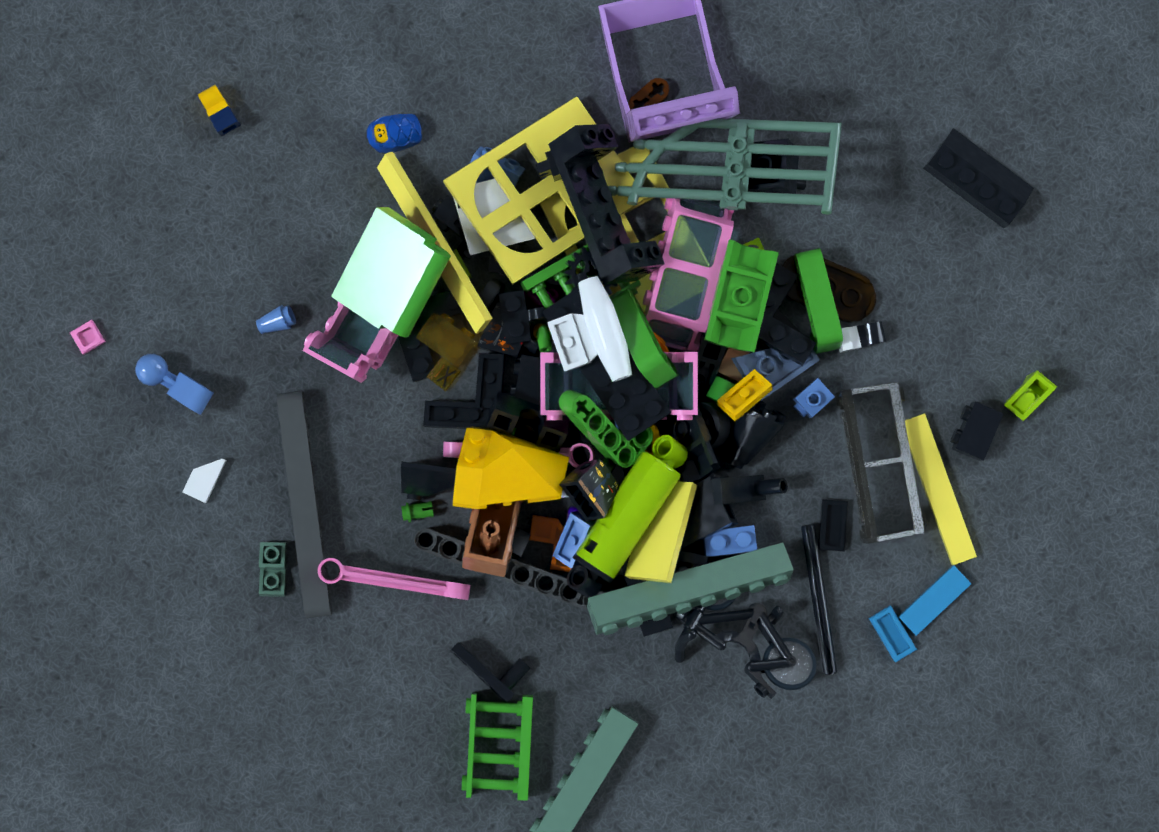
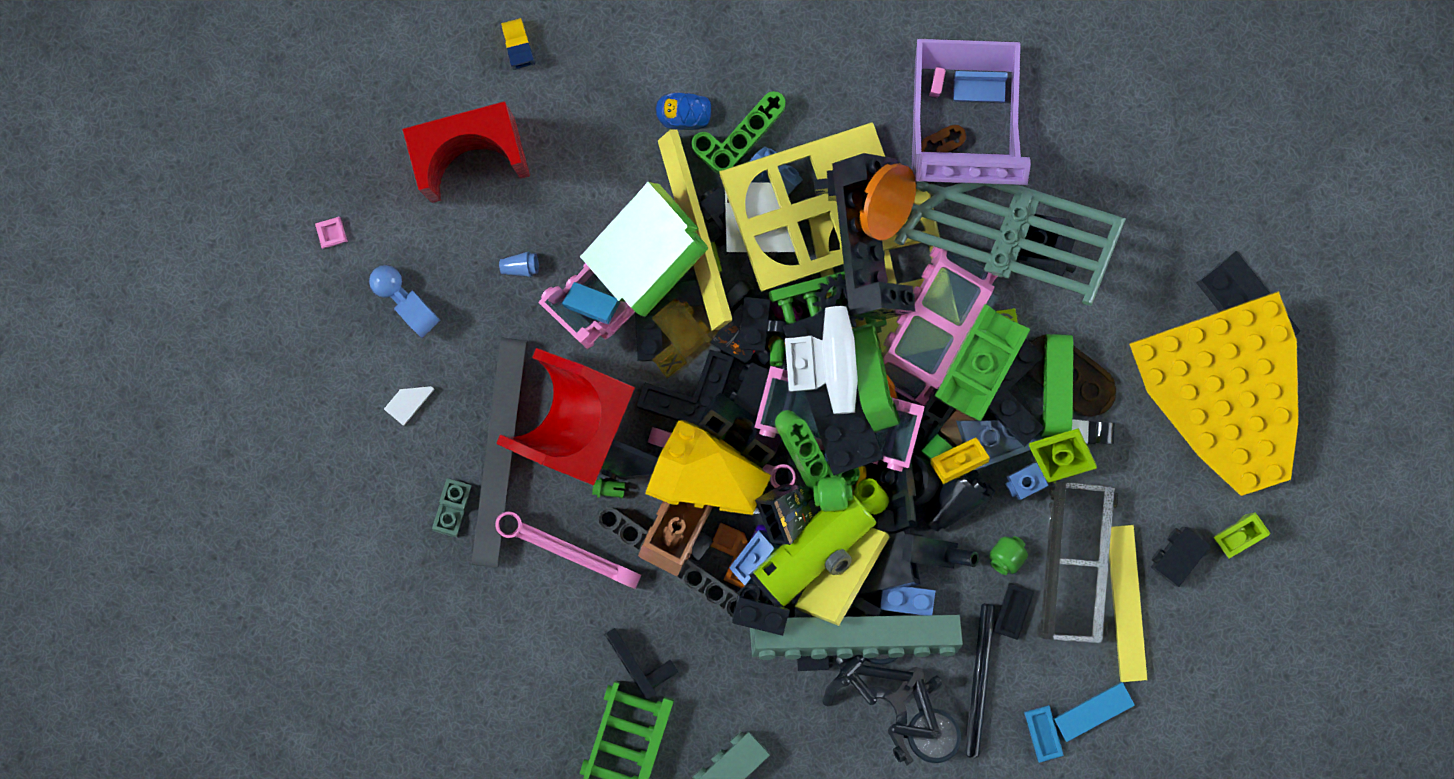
camera: 30 degrees right, 0 degrees up
none -> red piece [402,101,530,203]
none -> red piece [496,348,635,485]
none -> dark azure tile [562,282,620,324]
none -> bright green beam [692,91,785,174]
none -> black plate [732,596,790,636]
none -> bright green head [814,476,853,512]
none -> dark grey tile [825,549,852,575]
none -> orange tile [860,163,916,240]
none -> bright pink tile [929,67,946,98]
none -> medium blue panel [953,71,1008,103]
none -> bright green head [989,536,1028,575]
none -> lime slope [1029,428,1097,483]
none -> yellow piece [1129,291,1299,496]

